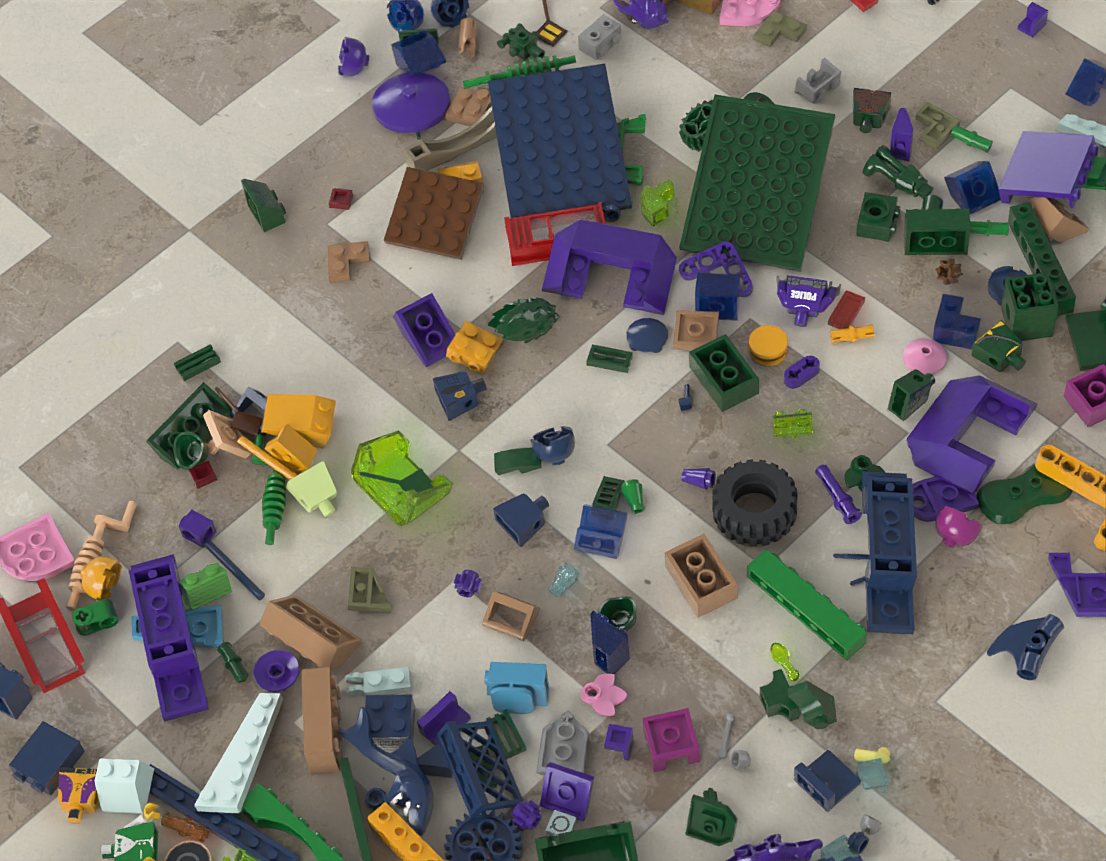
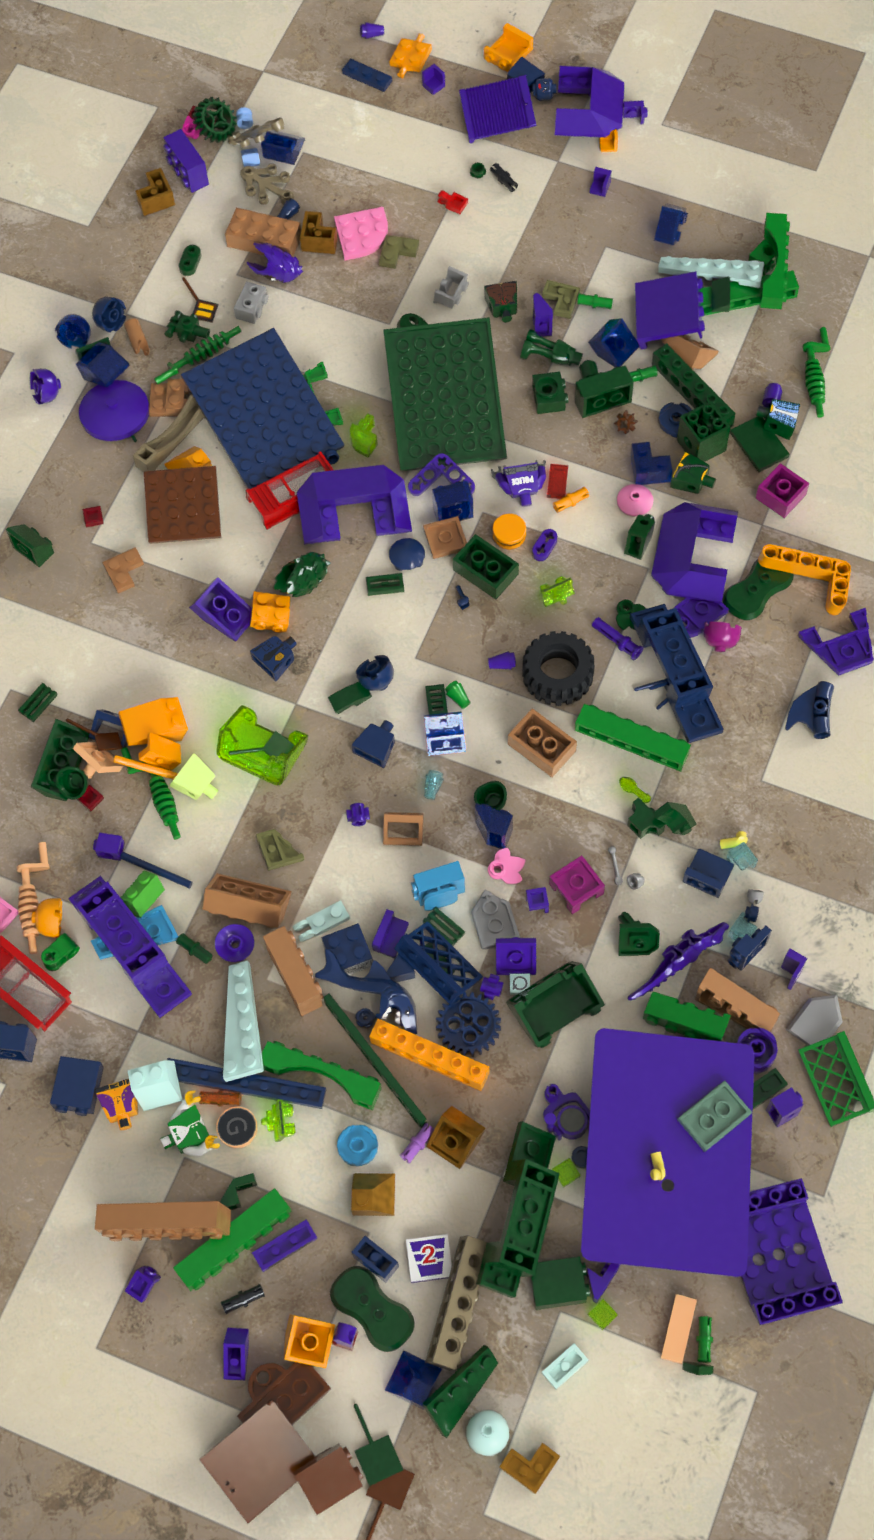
camera: 25 degrees left, 10 degrees up
dark green gear [679,99,713,152] -> none

